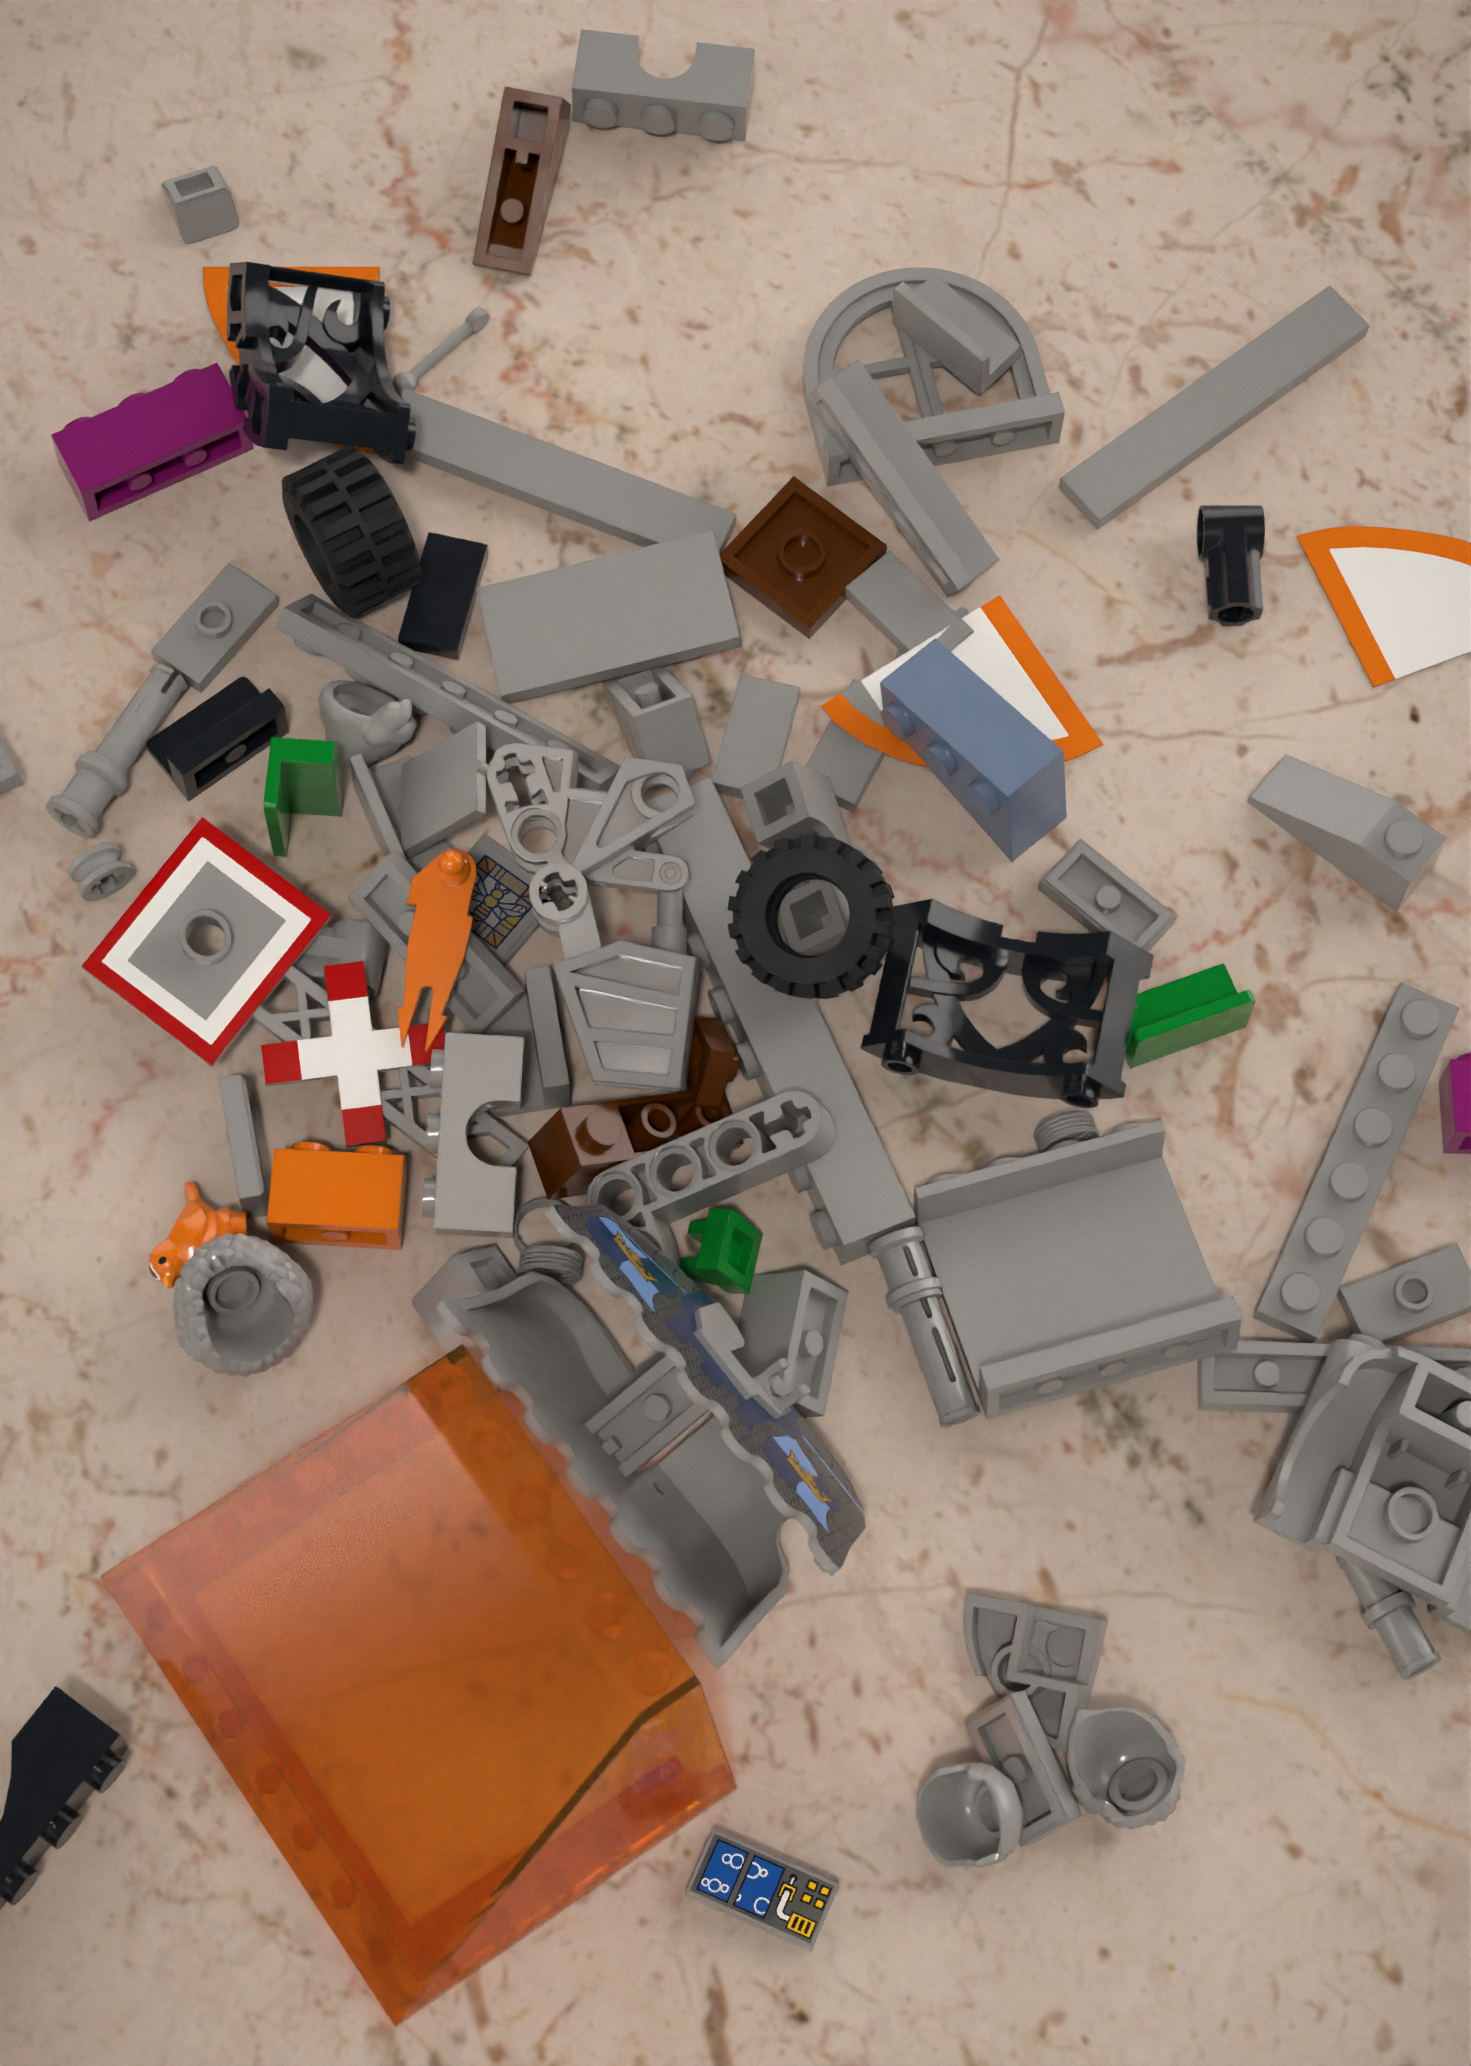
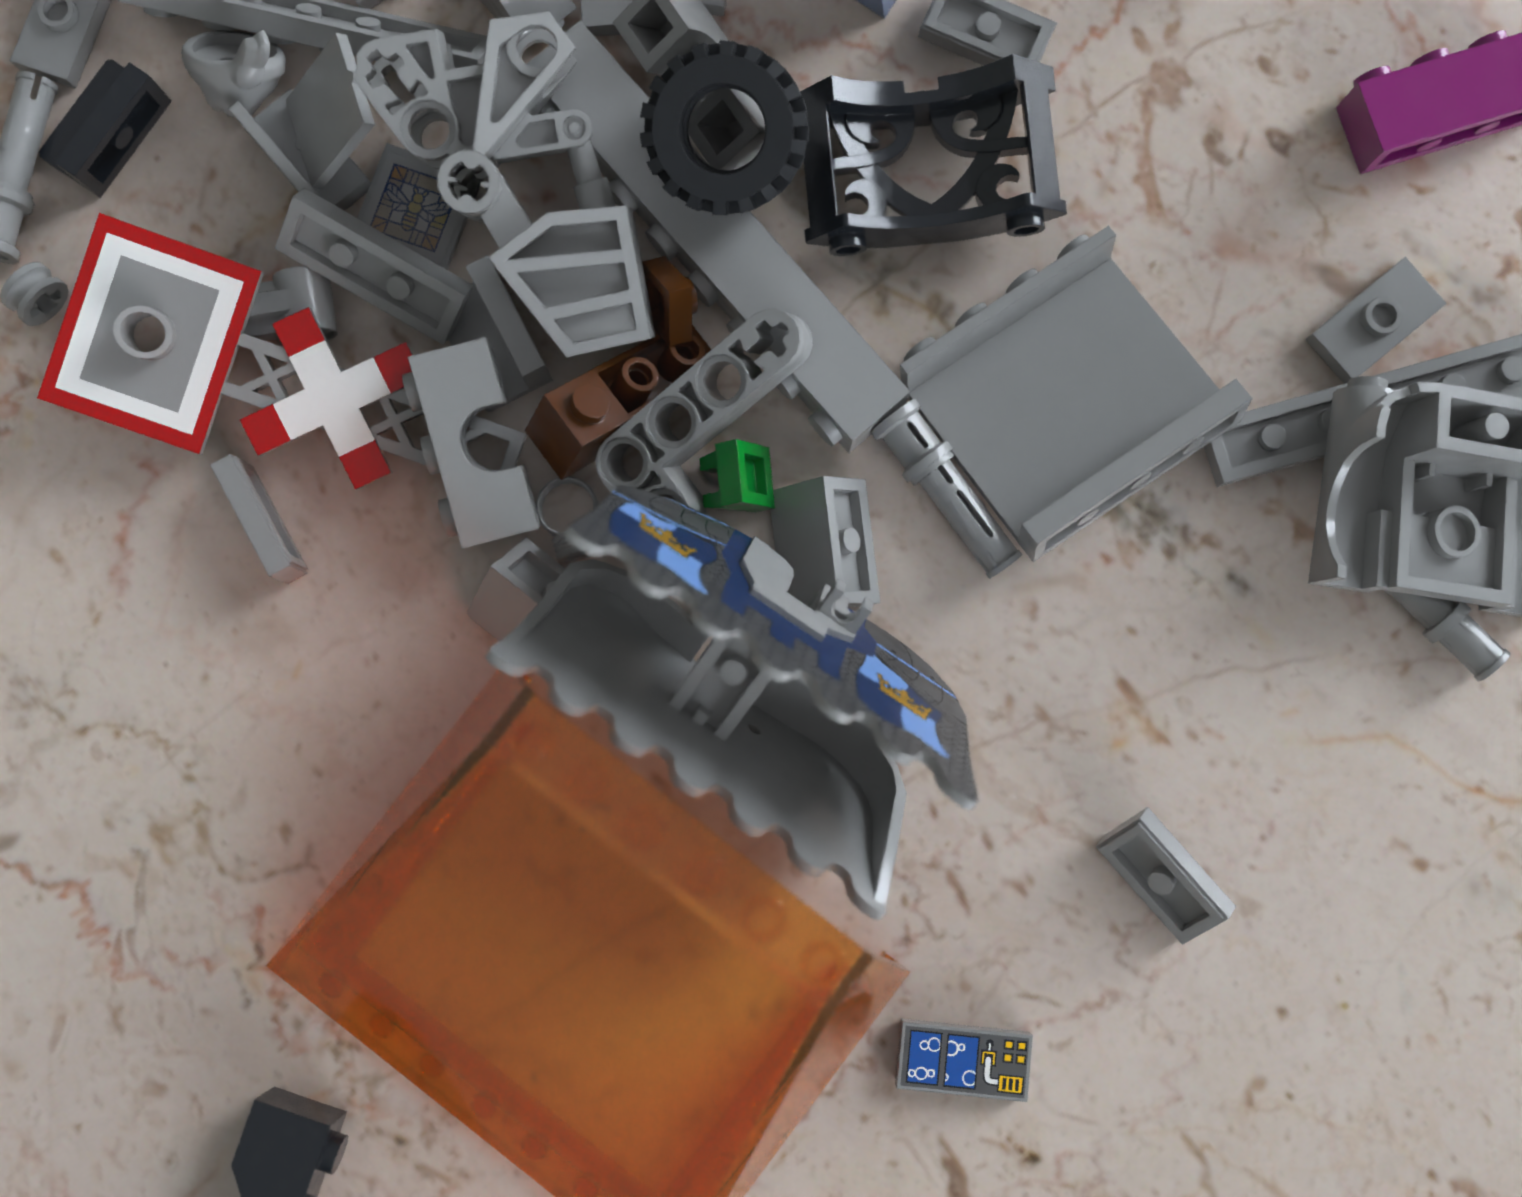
camera: 15 degrees left, 15 degrees up
orange animal [149,1182,247,1288] -> none
light grey hair [173,1233,313,1377] -> none
green panel [263,737,344,857] -> none
orange brick [267,1142,408,1250] -> none
orange piece [397,849,477,1053] -> none
light grey hair [916,1762,1023,1868] -> none
light grey brick [964,1592,1108,1752] -> none
light grey axle [1033,1111,1099,1153] -> none
light grey hair [1066,1707,1186,1829] -> none
green panel [1125,963,1256,1069] -> none
light grey plate [1253,982,1460,1343] -> none

